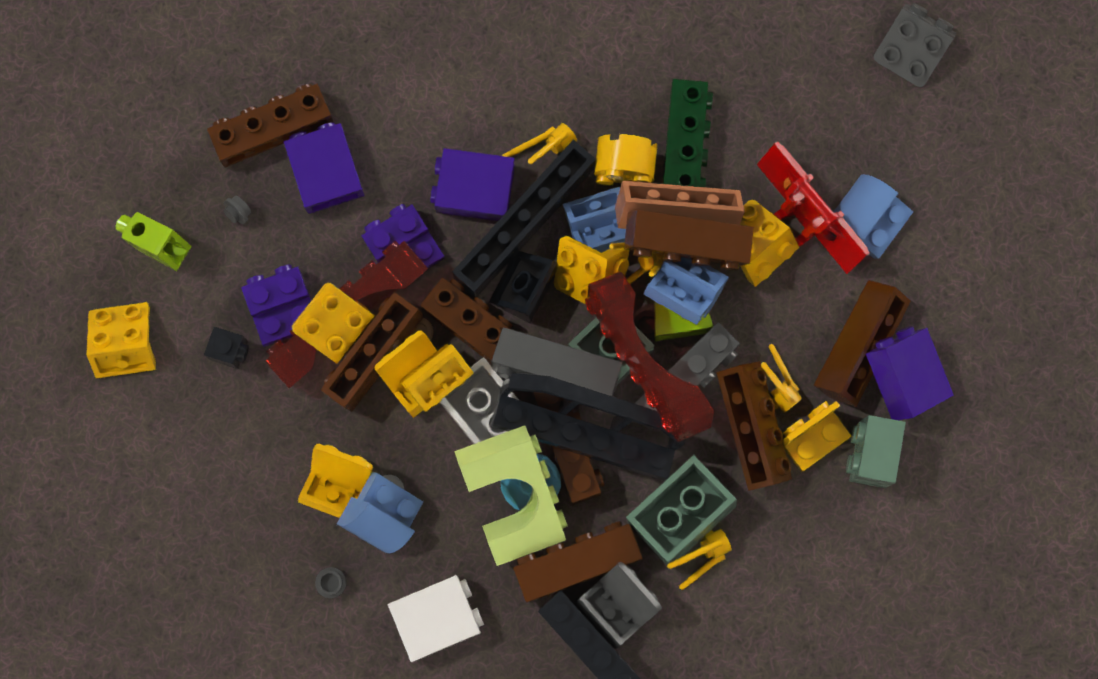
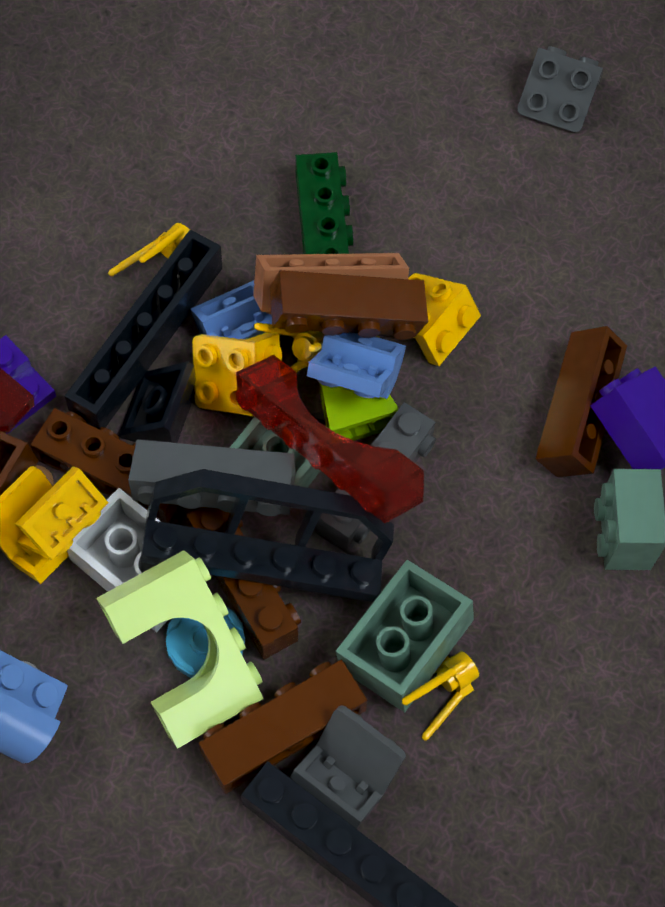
camera: 15 degrees left, 15 degrees down
white brick [388,575,484,662] -> none
dark purple brick [430,148,515,221] -> none
yellow brick [594,134,658,185] -> none
reddish brown brick [716,361,792,491] -> none
red piece [757,142,870,274] -> none
yellow plant [761,344,802,413] -> none
yellow bracket [783,401,852,472] -> none
medium blue brick [834,174,913,259] -> none

